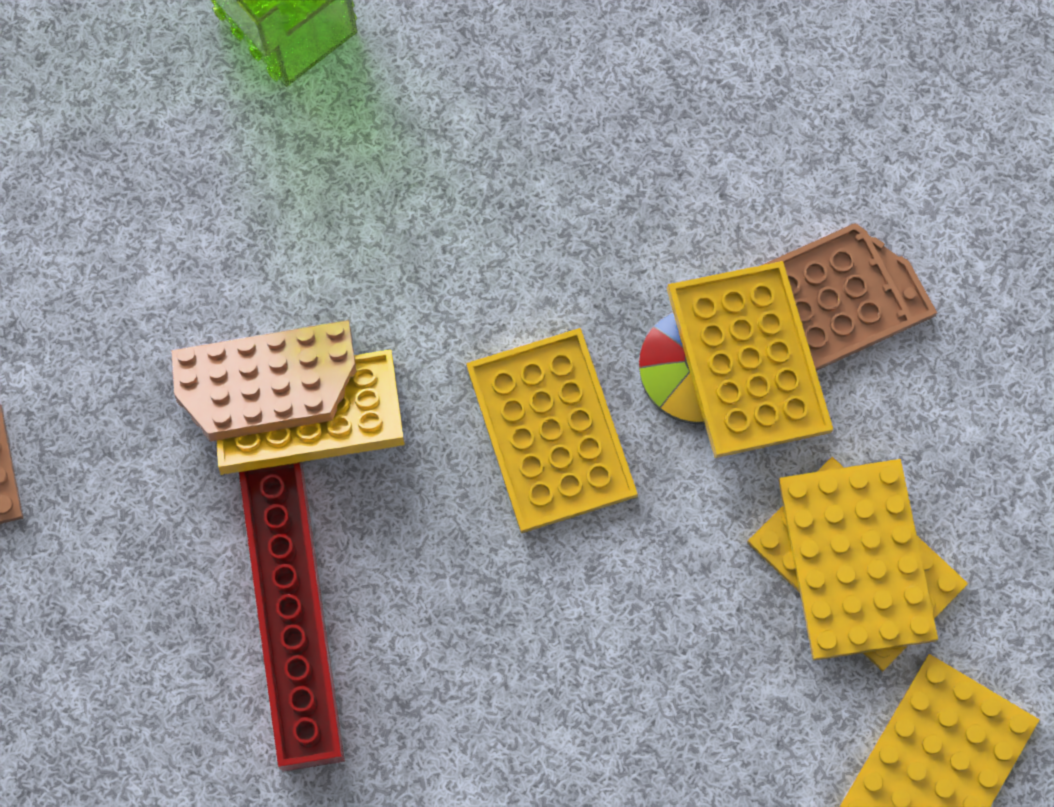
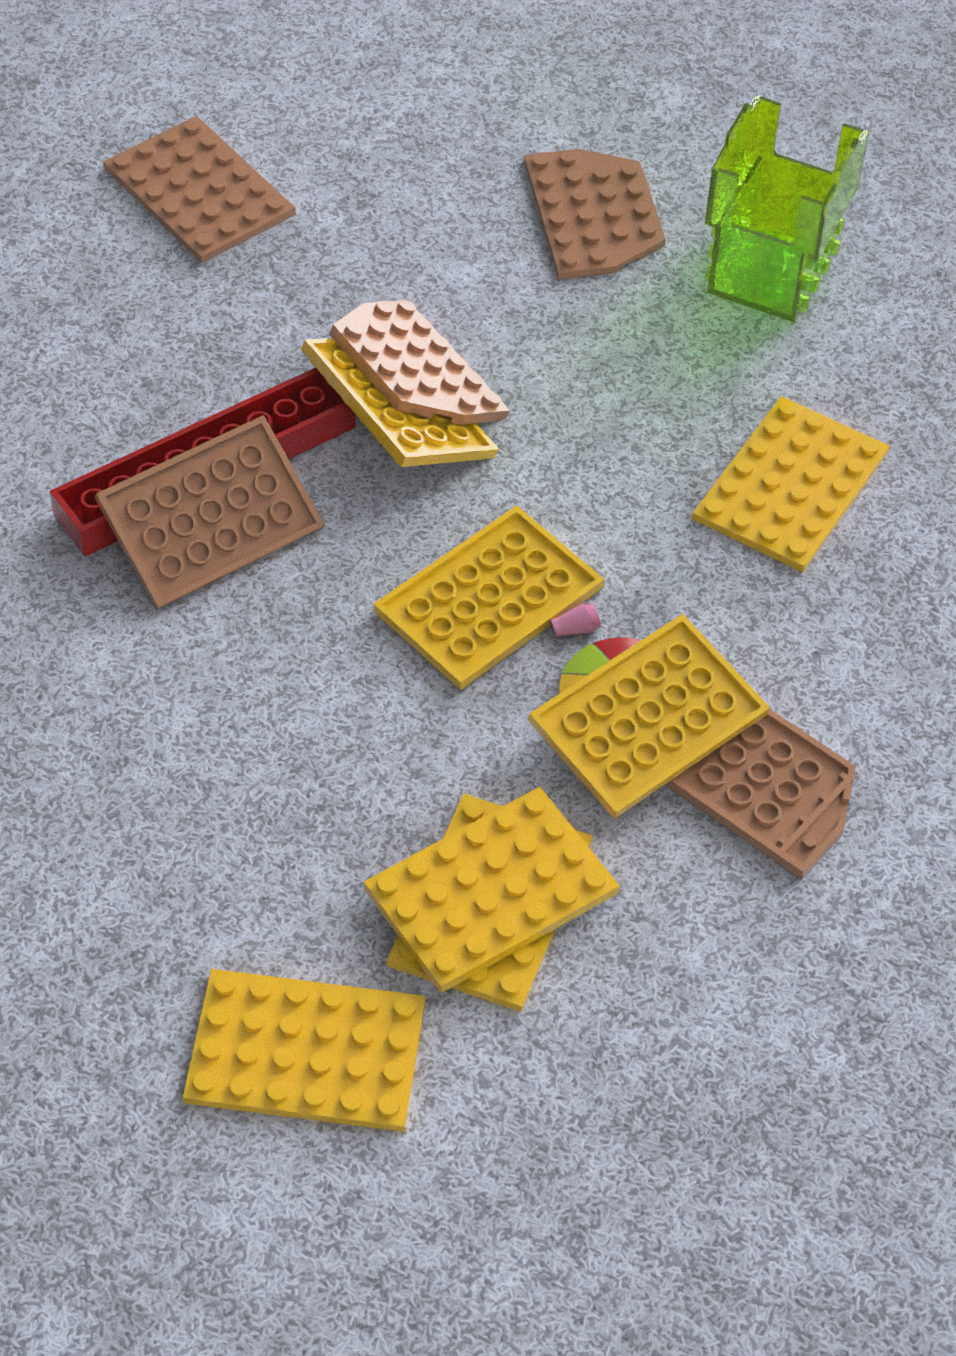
camera: 60 degrees right, 20 degrees down
none -> nougat plate [94,415,325,610]
none -> nougat plate [524,149,666,280]
none -> bright pink cone [551,602,601,638]
none -> yellow plate [692,396,890,572]

